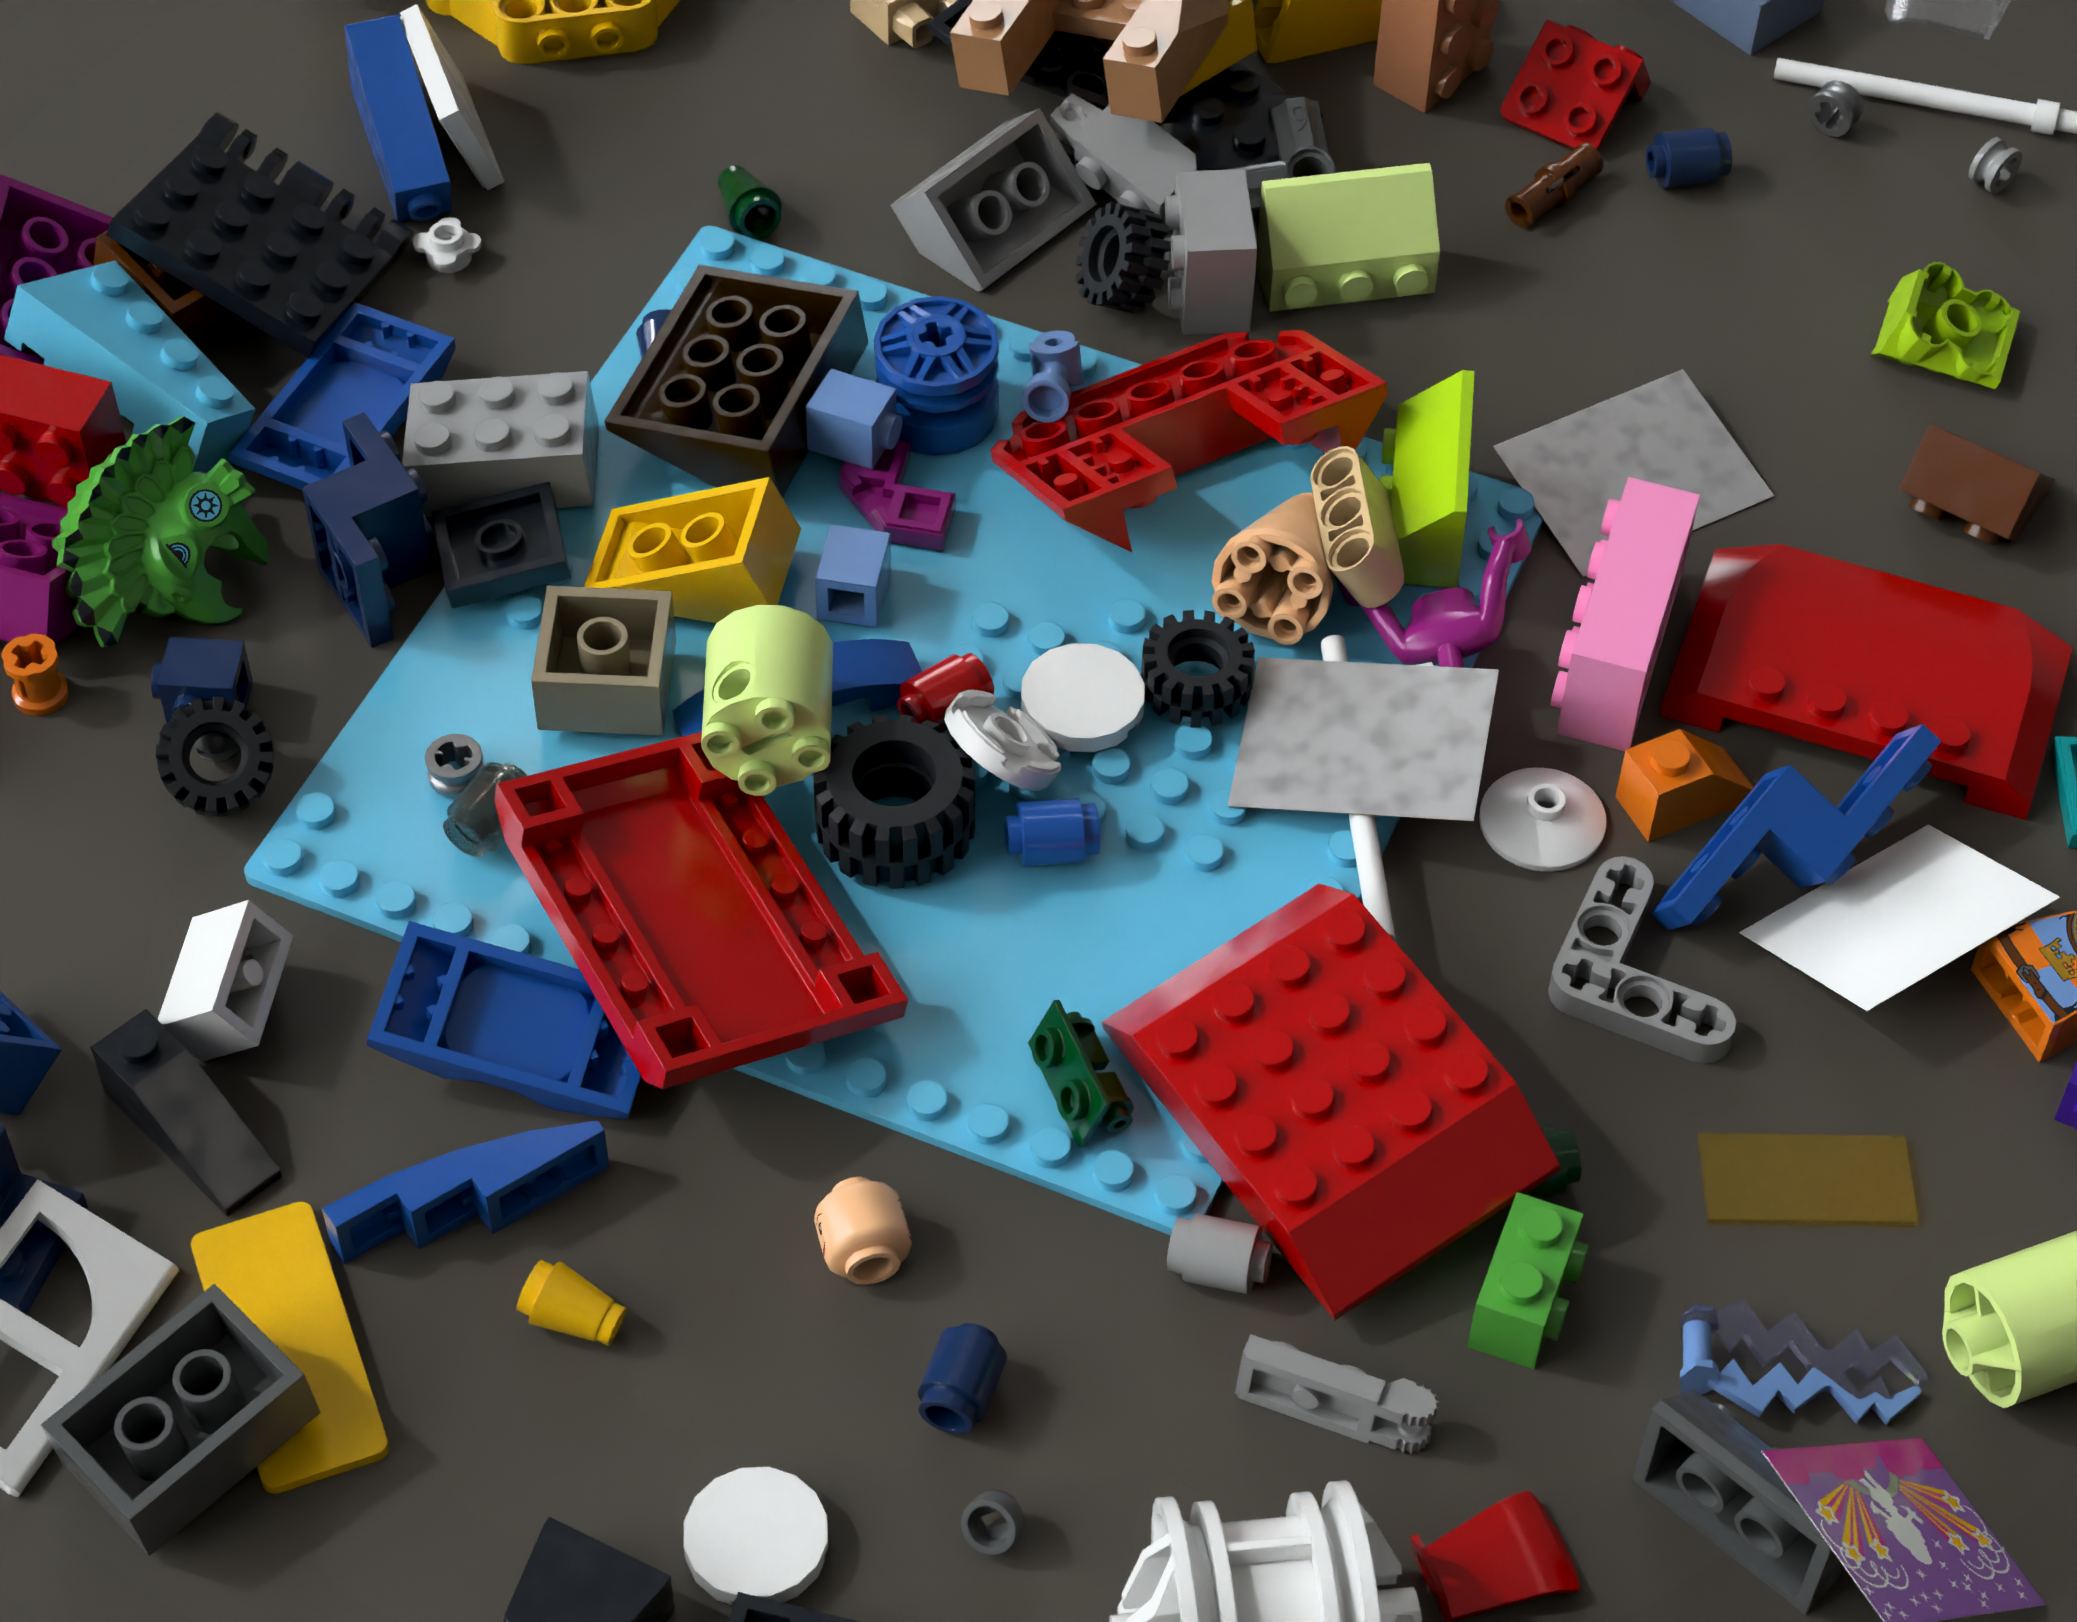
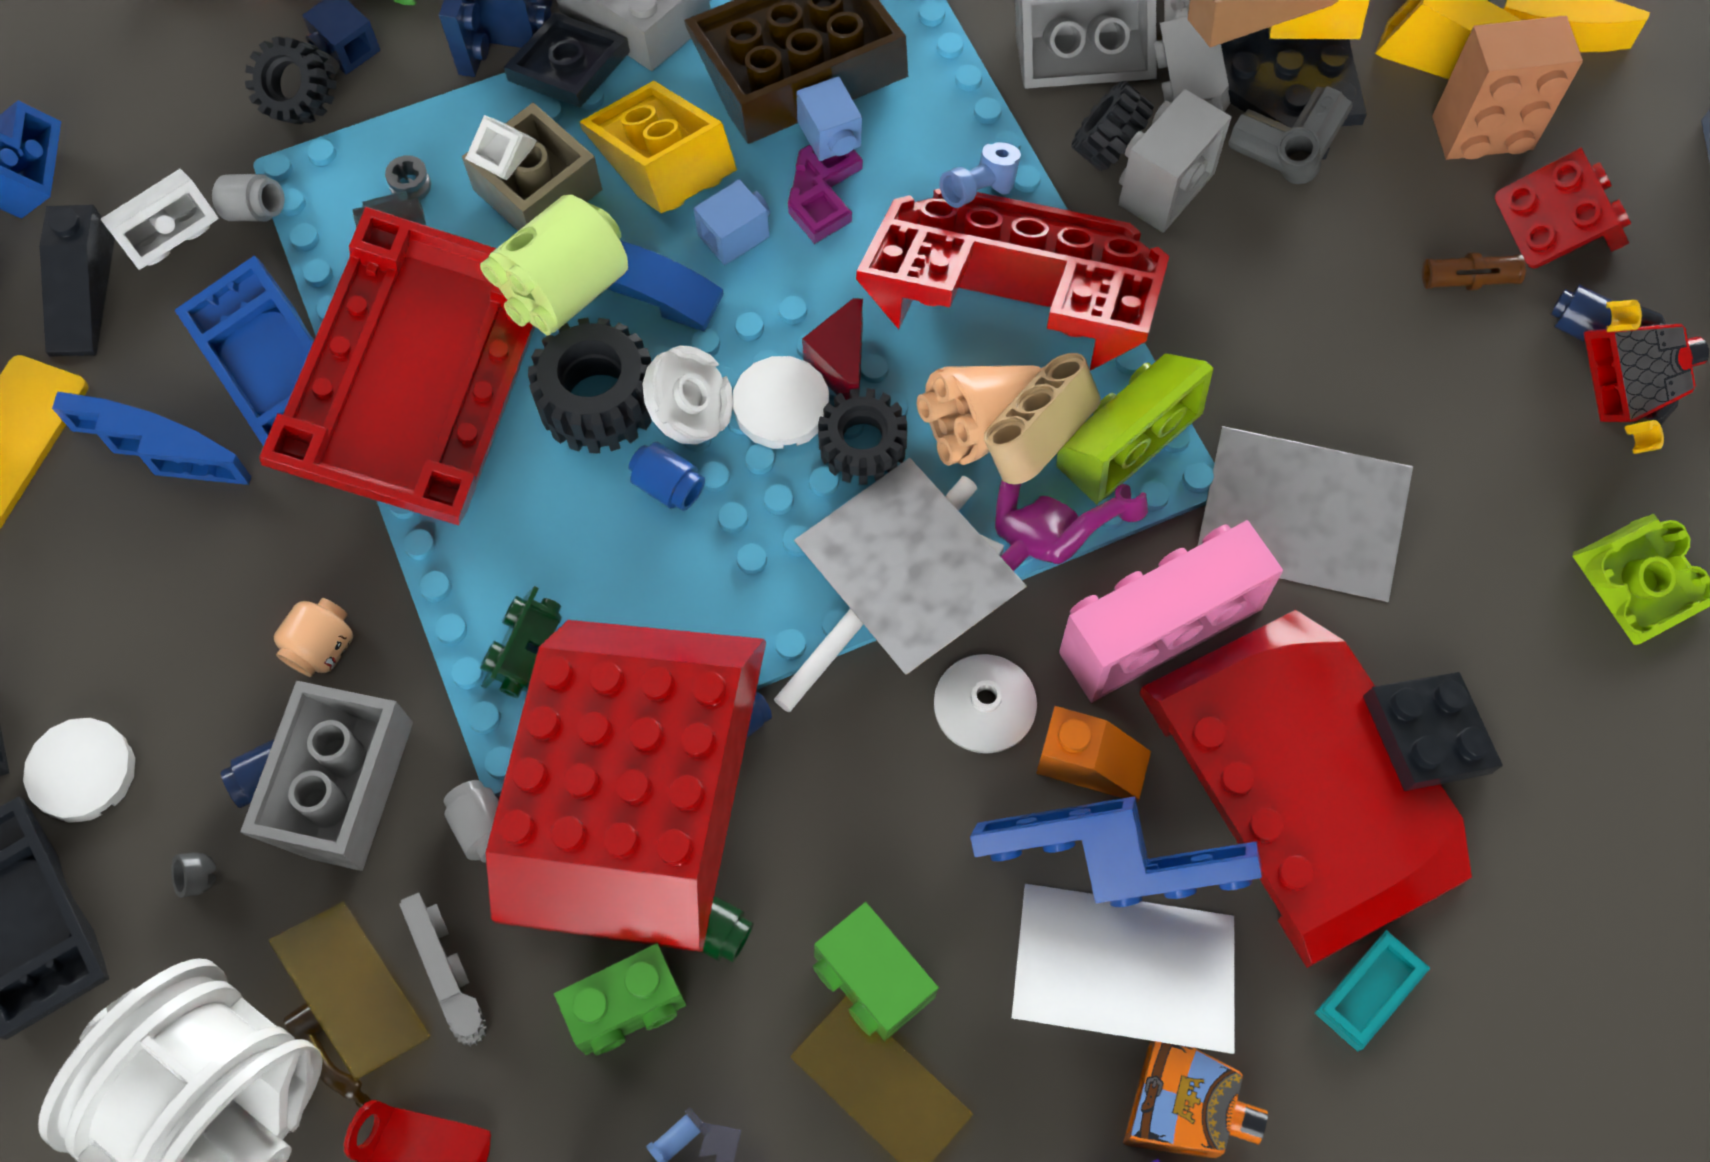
camera: 45 degrees right, 15 degrees up
yellow cone [516,1259,627,1346] -> none
blue wheel [874,296,999,456] -> none
red brick [897,653,994,733] -> none
yellowish green slope [1256,163,1440,312] -> none
light grey beam [1548,856,1736,1064] -> none
reddish brown slope [1899,424,2056,546] -> none
none -> light grey brick [212,174,285,221]
none -> light grey slope [240,681,413,871]
none -> clear yellow piece [269,902,430,1081]
none -> white slope [465,115,537,180]
none -> dark red slope [802,298,863,400]
none -> bright green brick [813,902,939,1042]
none -> black plate [1363,672,1503,791]
none -> torso [1584,300,1709,454]

